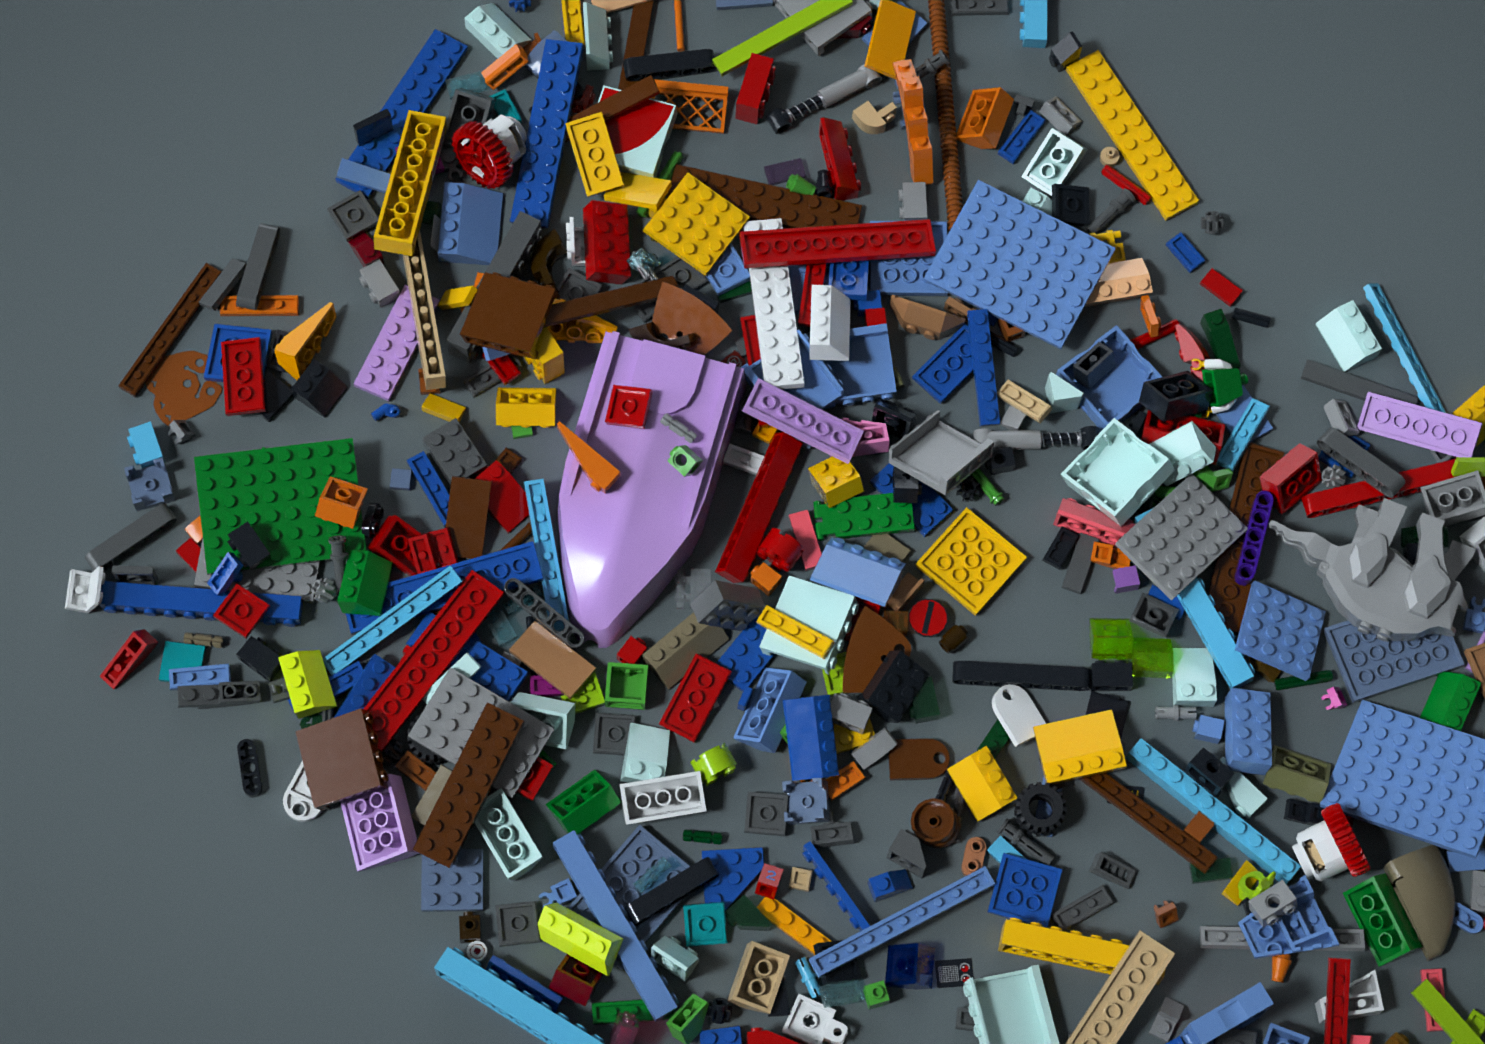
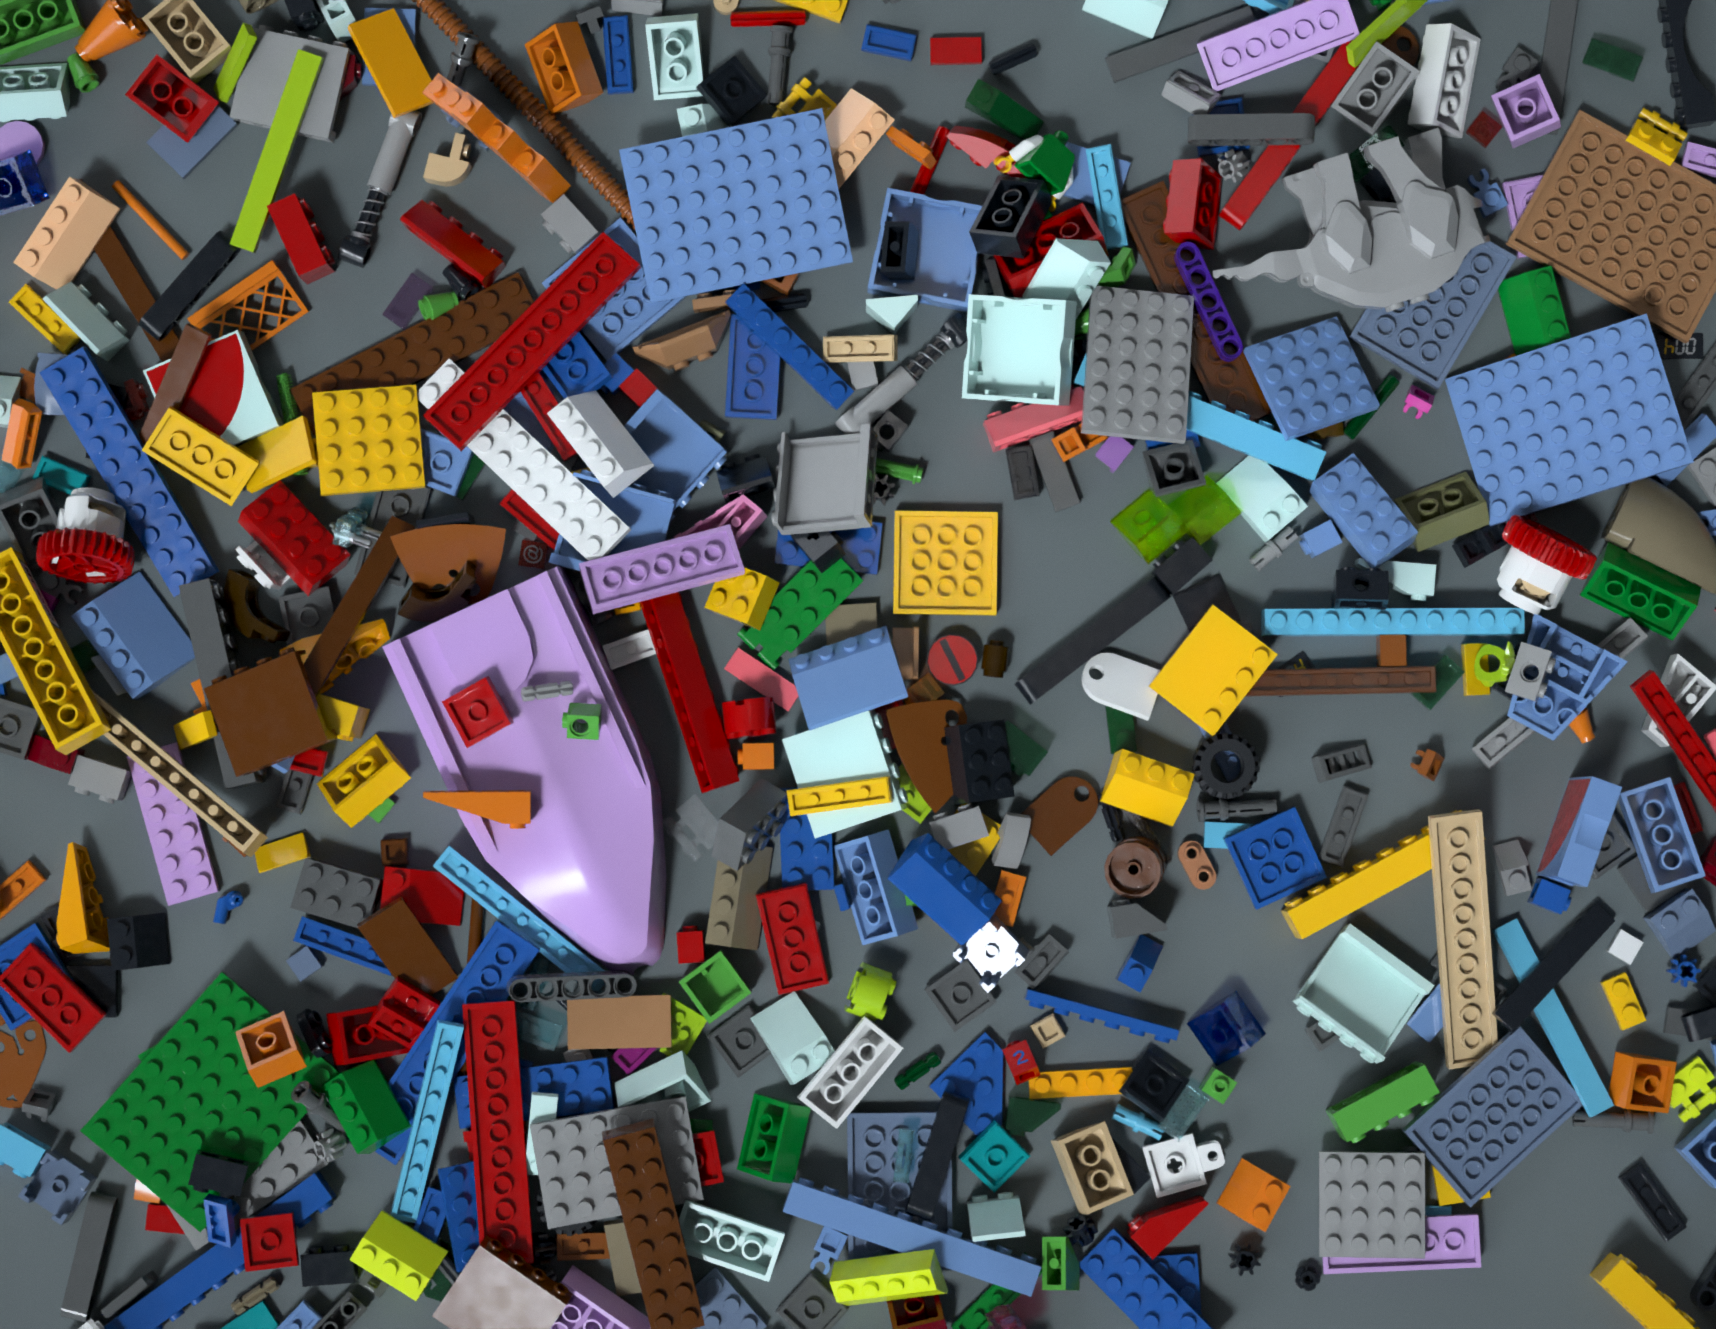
camera: 35 degrees left, 15 degrees up
medium blue plate [809,866,995,978] -> none
black sticker [935,958,973,988] -> none

